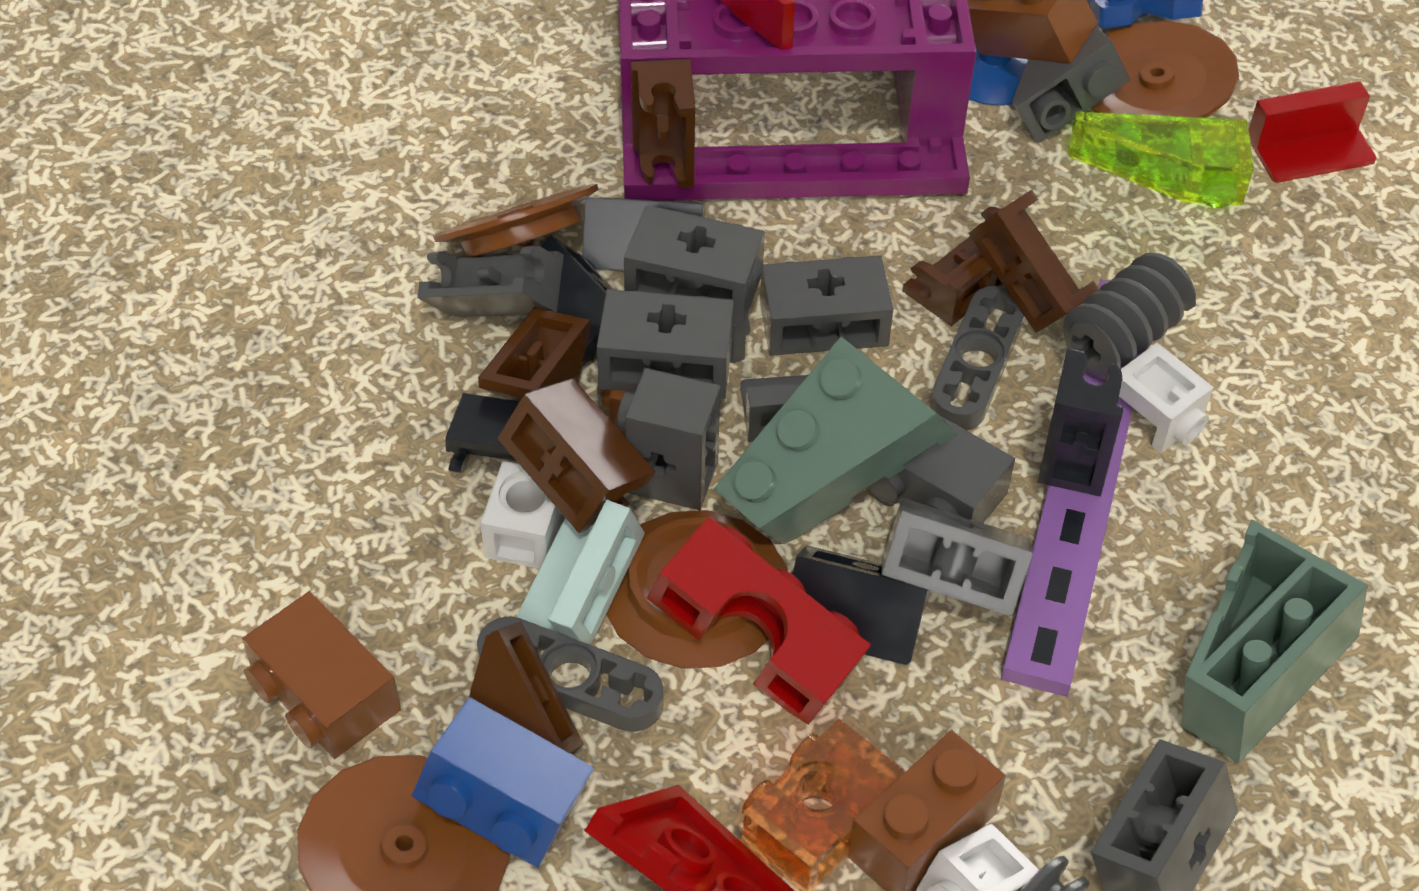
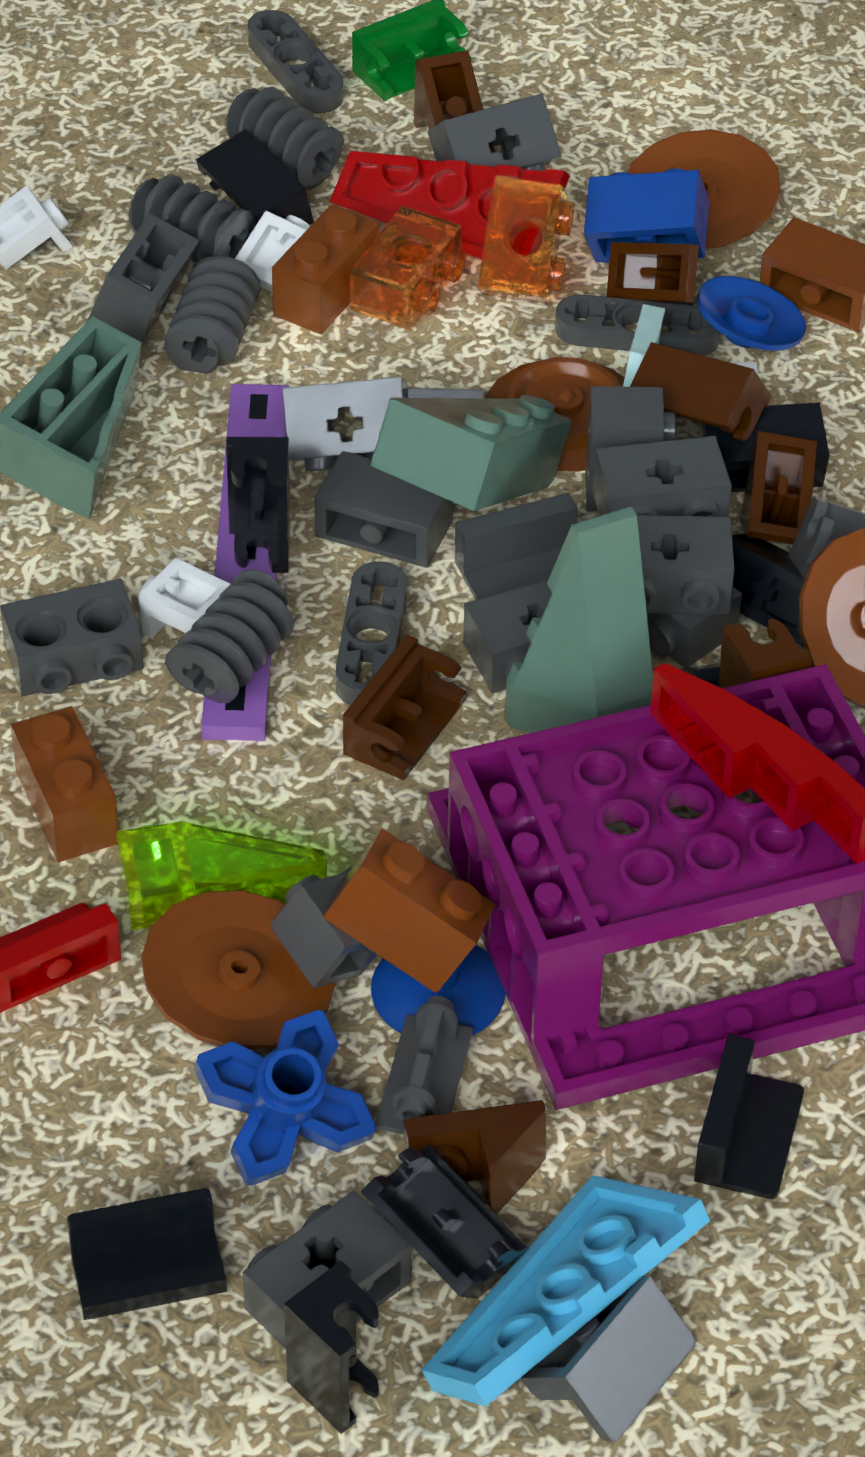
camera: 165 degrees right, 5 degrees down
red arch [647,516,871,725] -> none
reddish brown hinge [968,190,1099,333] -> none
none -> dark grey brick [0,579,143,697]
none -> dark orange brick [11,706,120,862]
none -> dark grey piece [164,256,261,374]
none -> clear orange brick [478,176,574,304]
none -> sand green wedge [505,507,653,733]
none -> blue dish [697,276,806,351]

